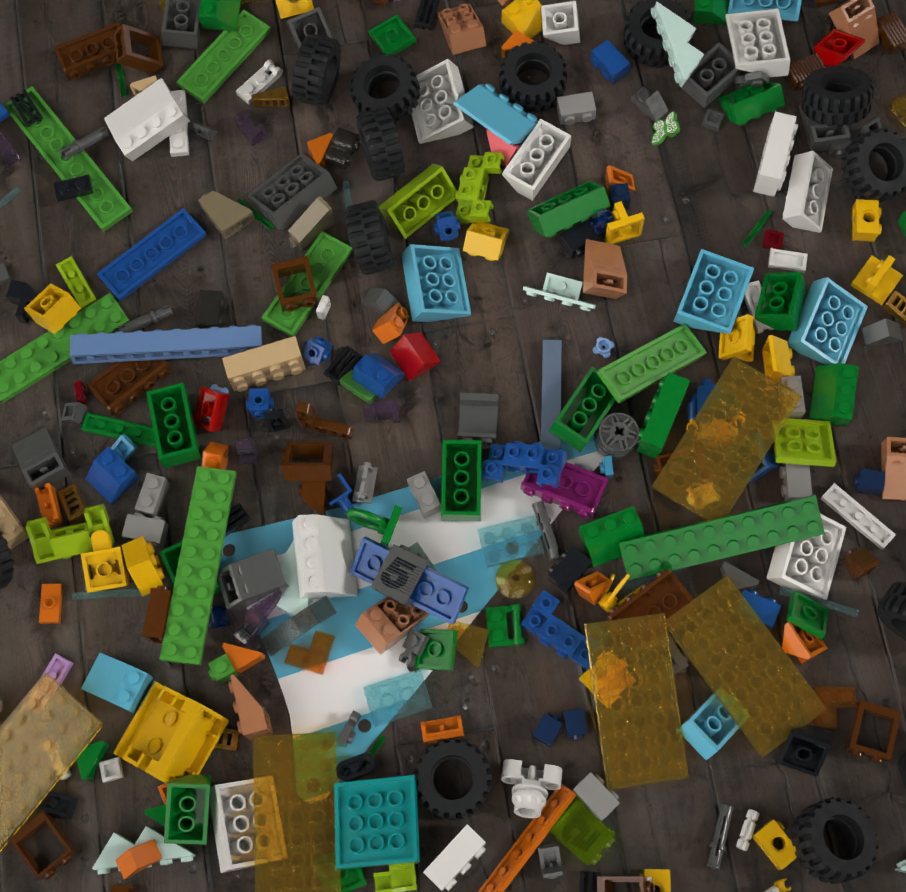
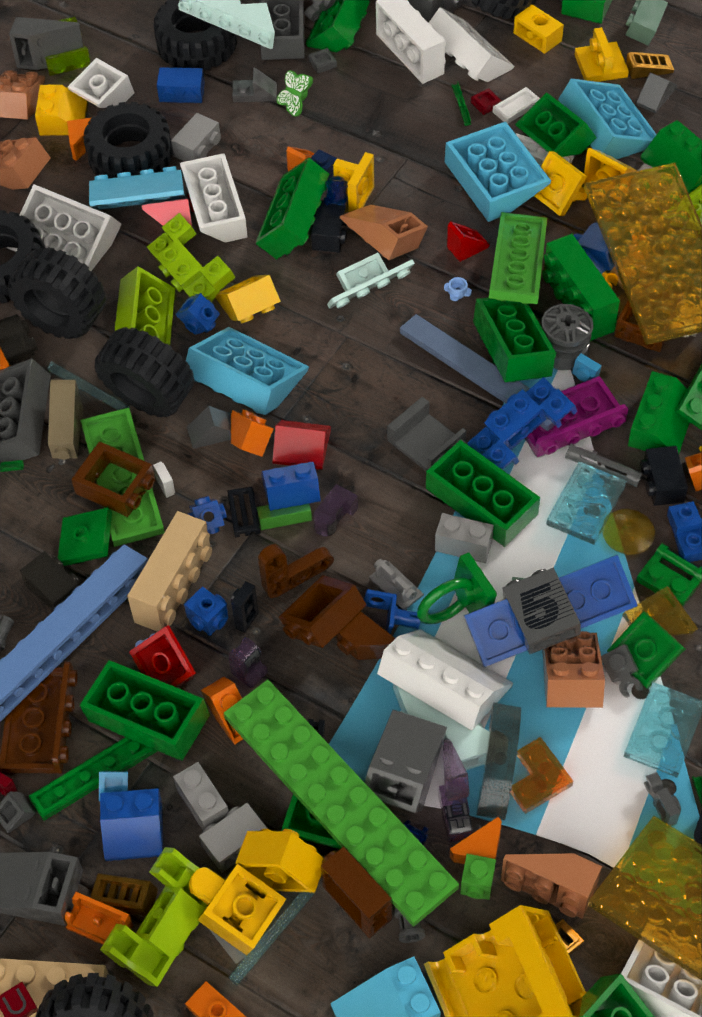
camera: 50 degrees left, 15 degrees down
none -> green plate [57,507,112,566]
none -> red slope [447,221,490,262]

